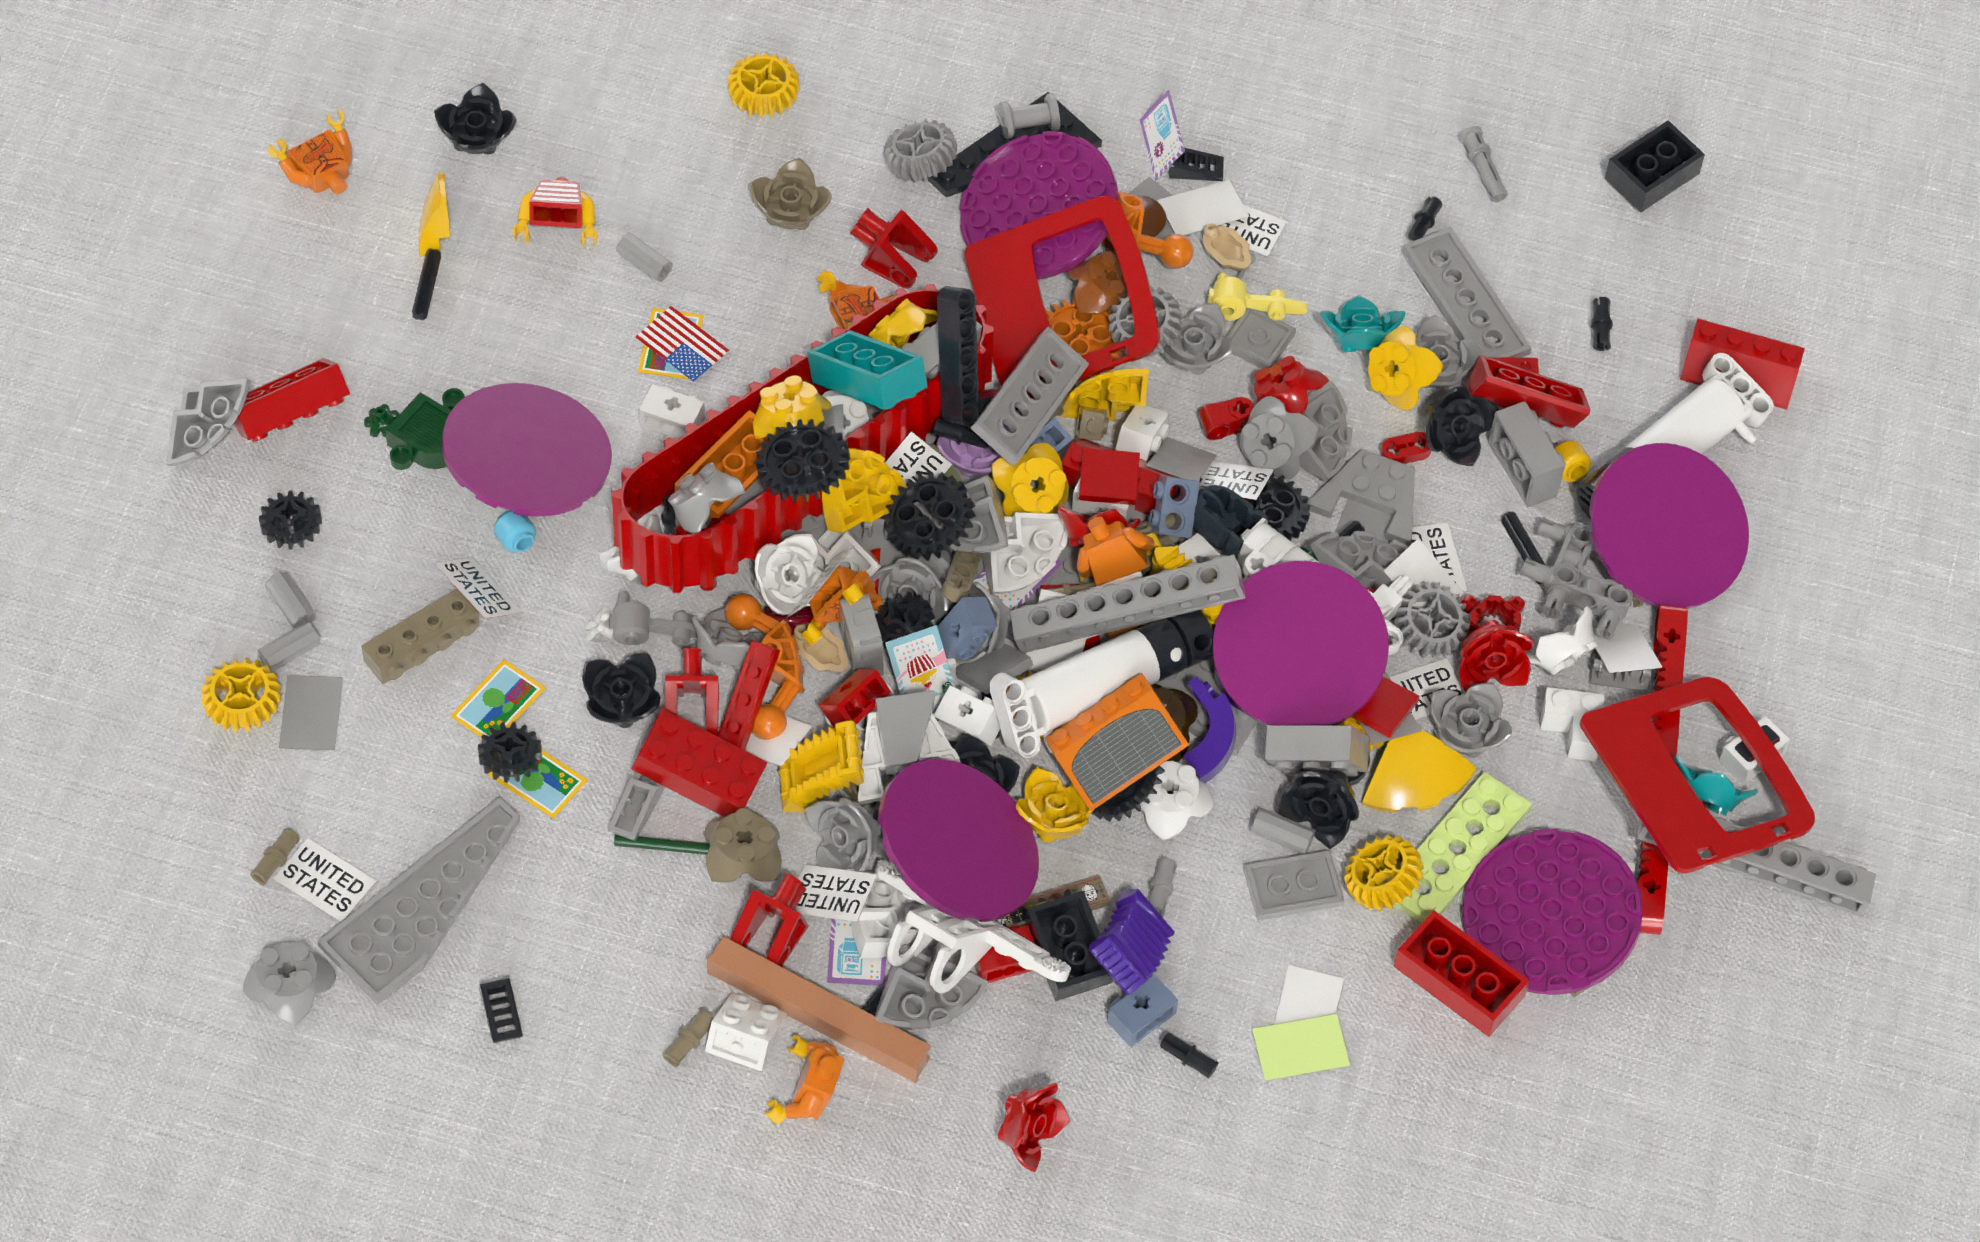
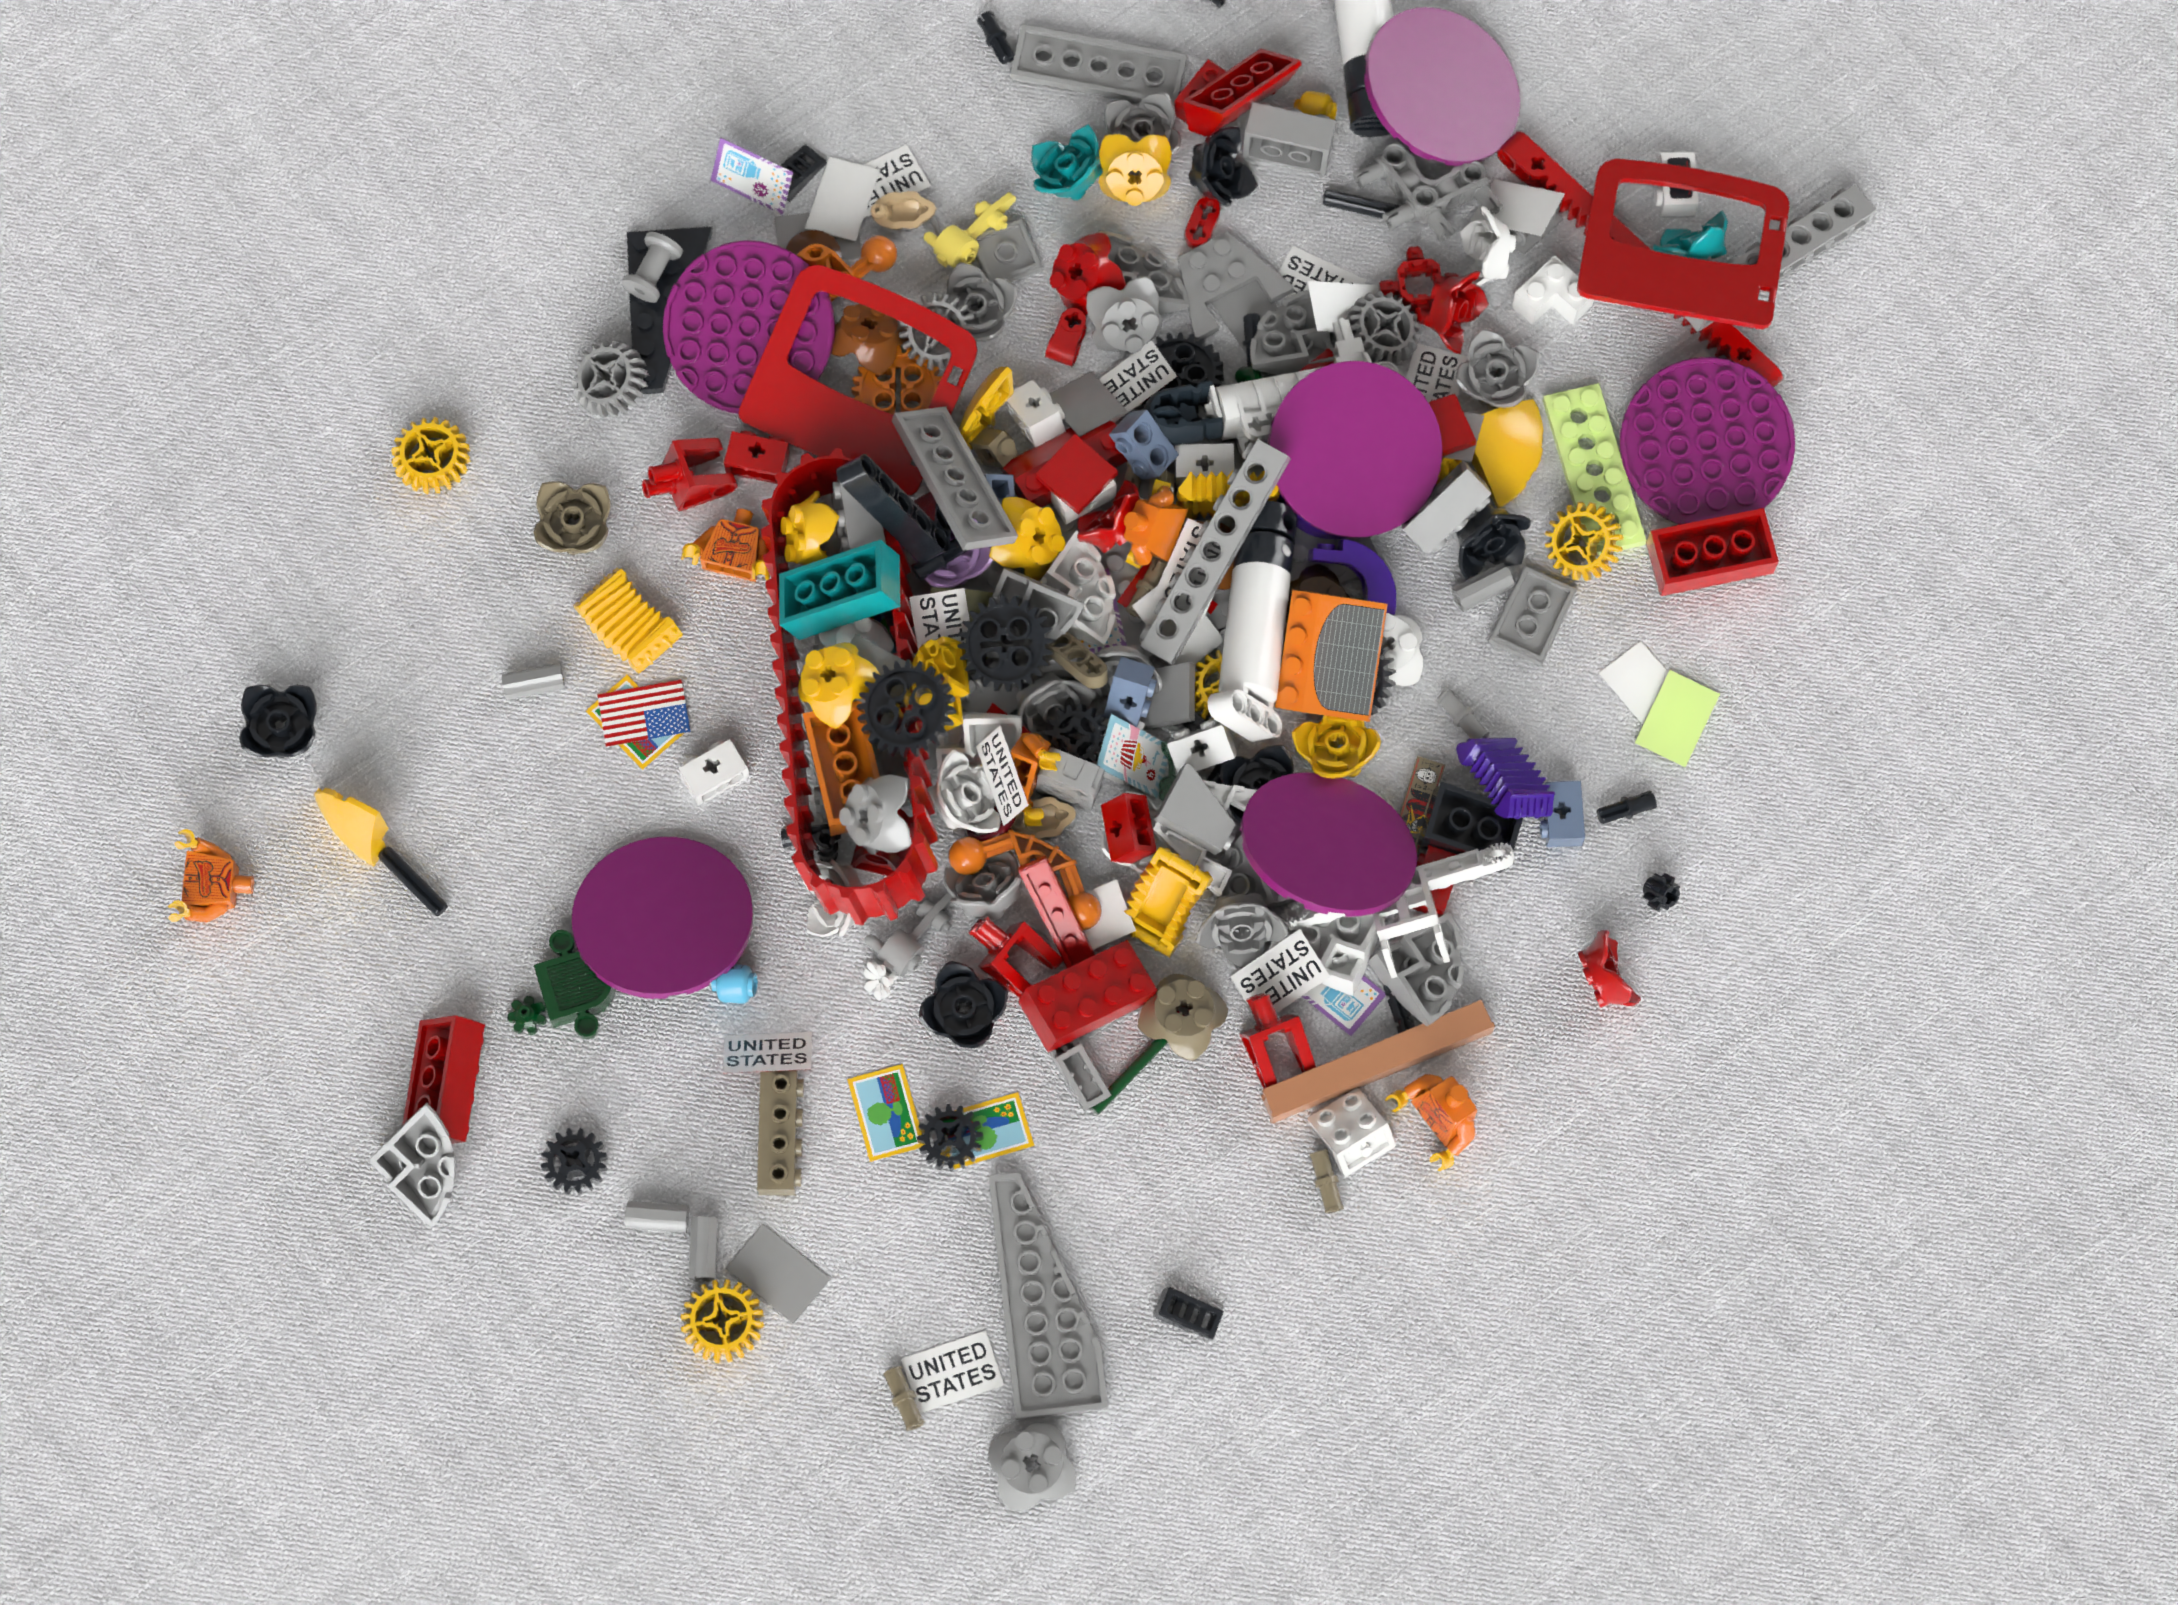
camera: 50 degrees left, 15 degrees up
torso [512,177,598,247] -> none
none -> yellow piece [573,567,683,674]
none -> red brick [724,430,790,484]
none -> black gear [1643,873,1680,911]

